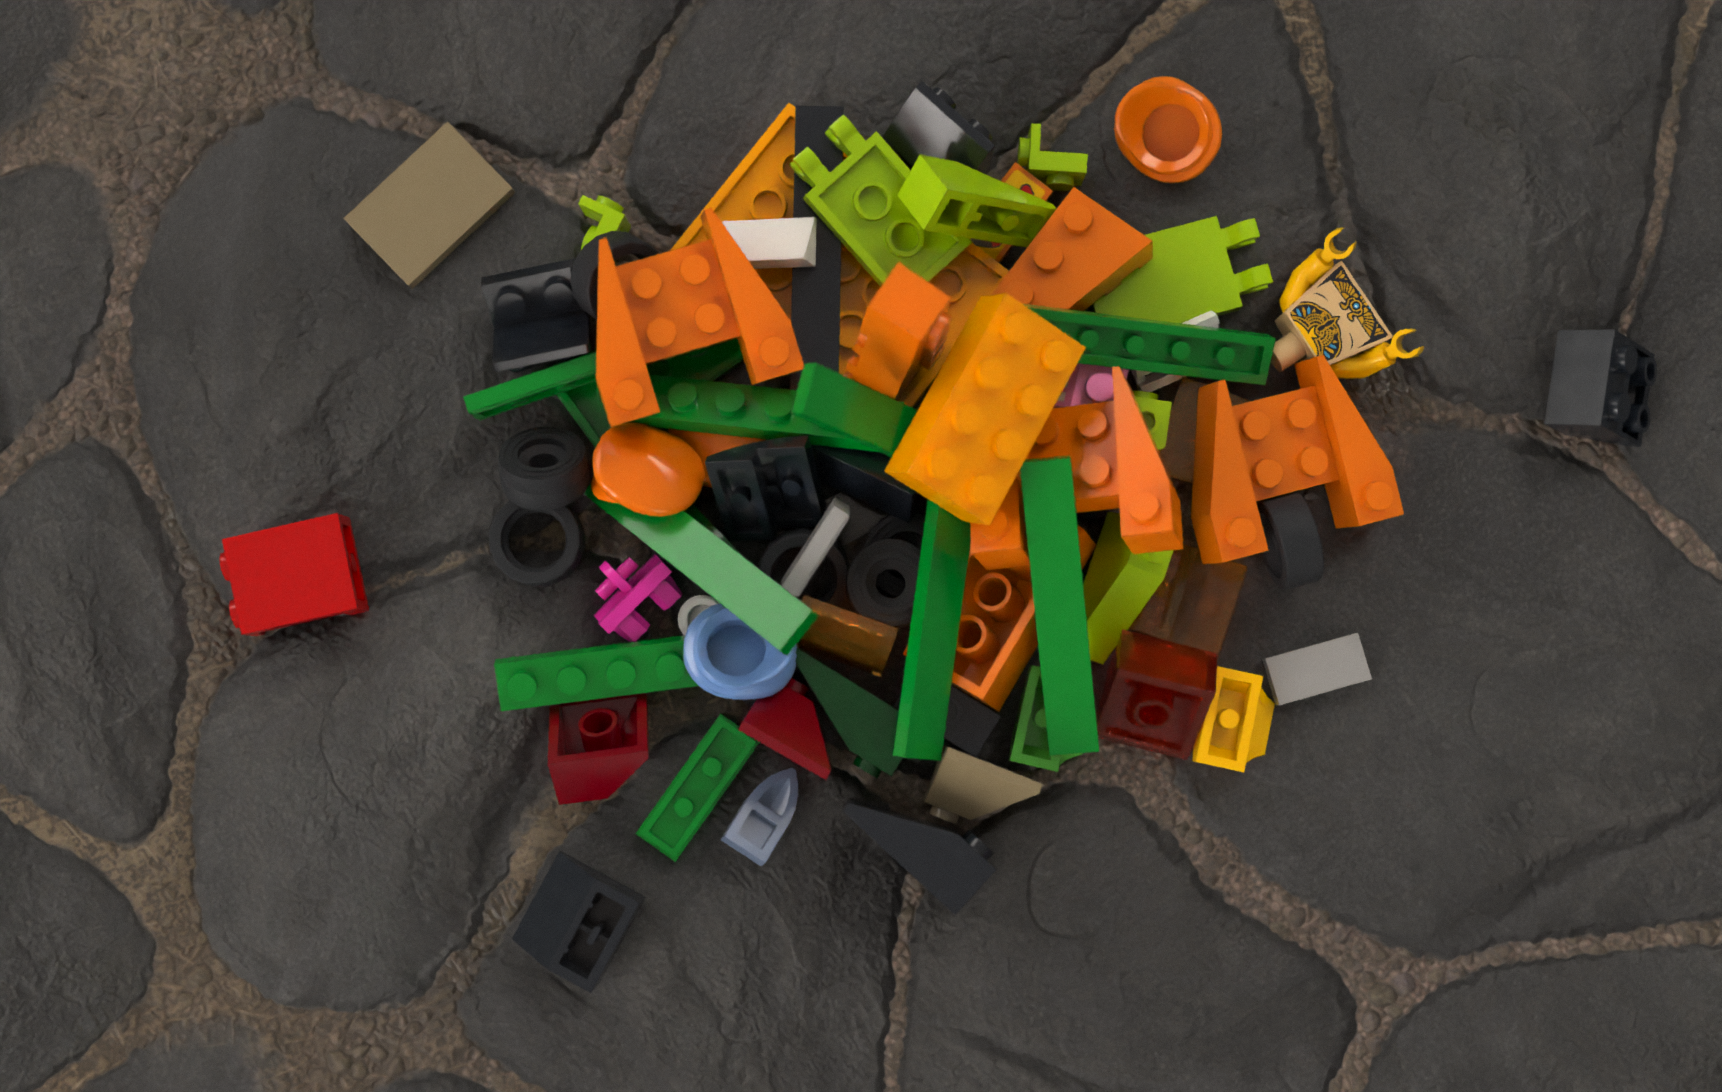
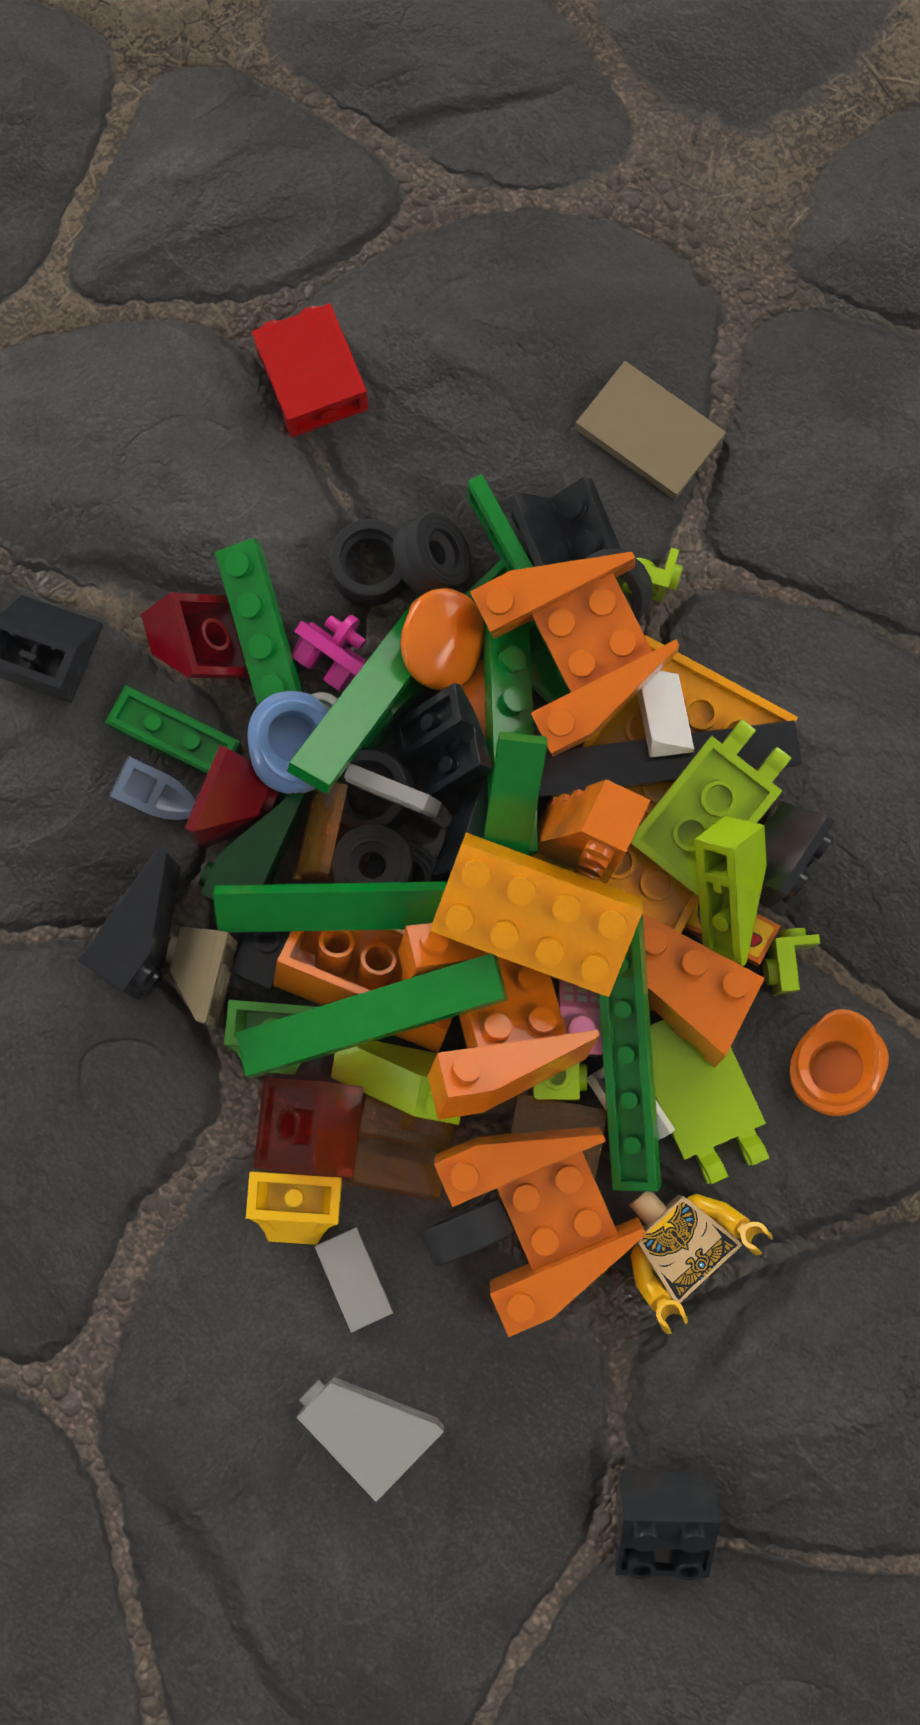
camera: 80 degrees right, 5 degrees down
none -> light grey slope [297,1377,444,1502]

